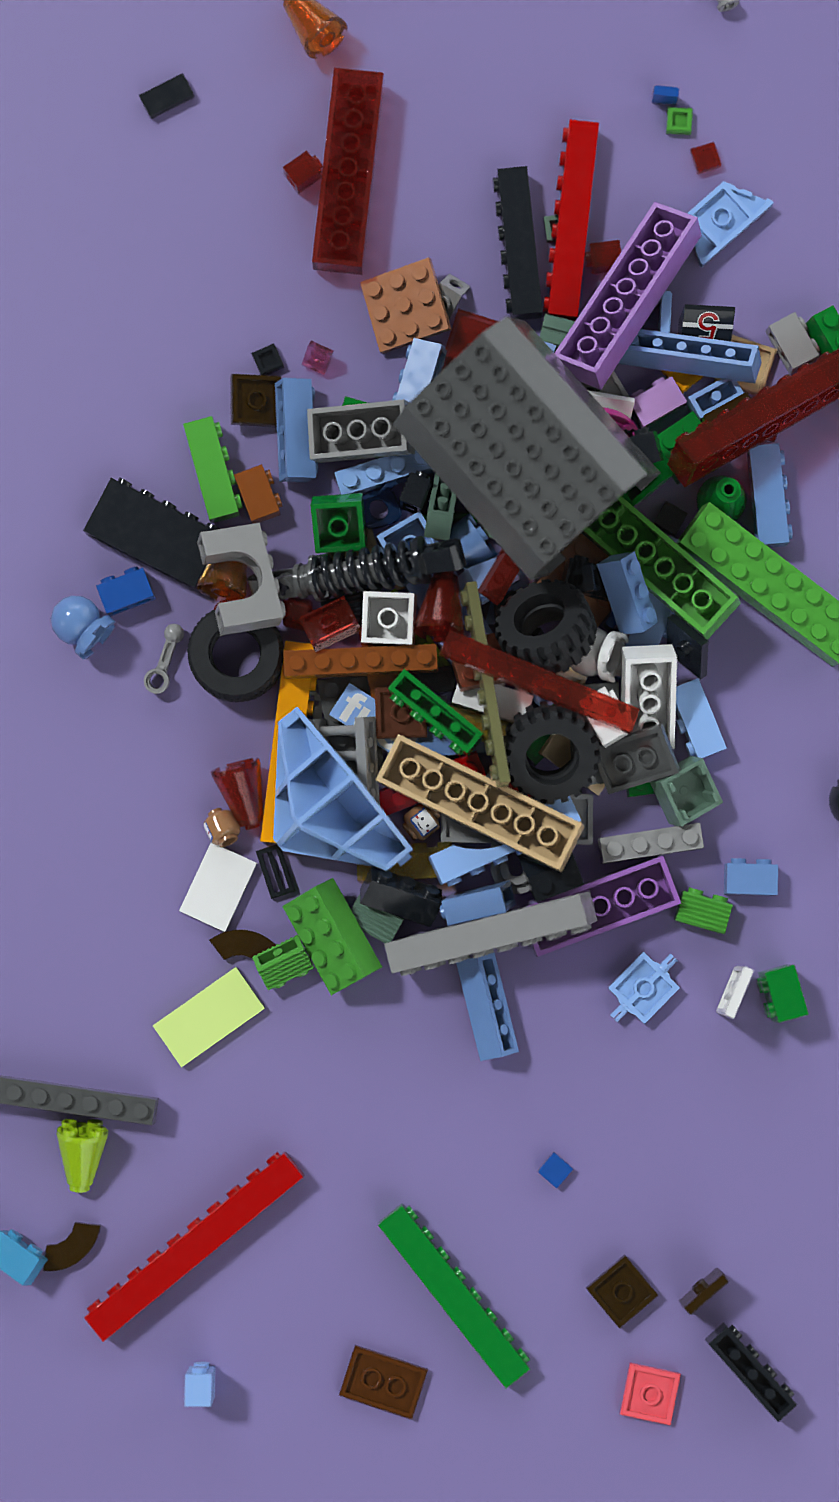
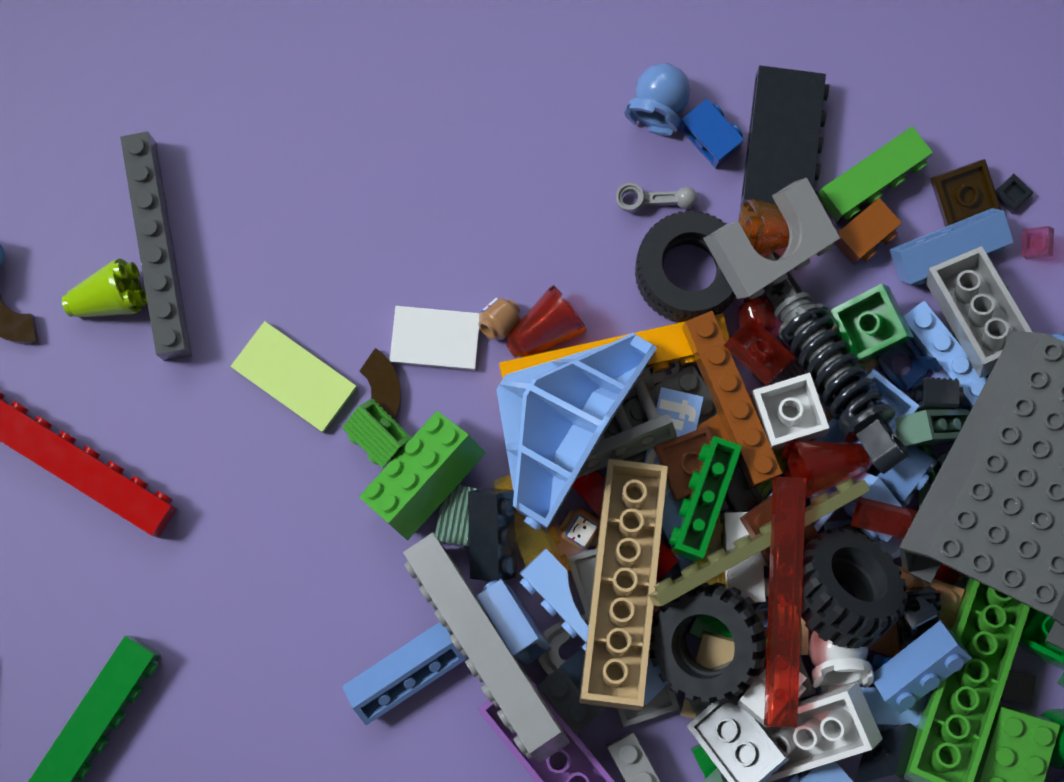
camera: 70 degrees right, 5 degrees down
black tile [256,844,295,899] -> none

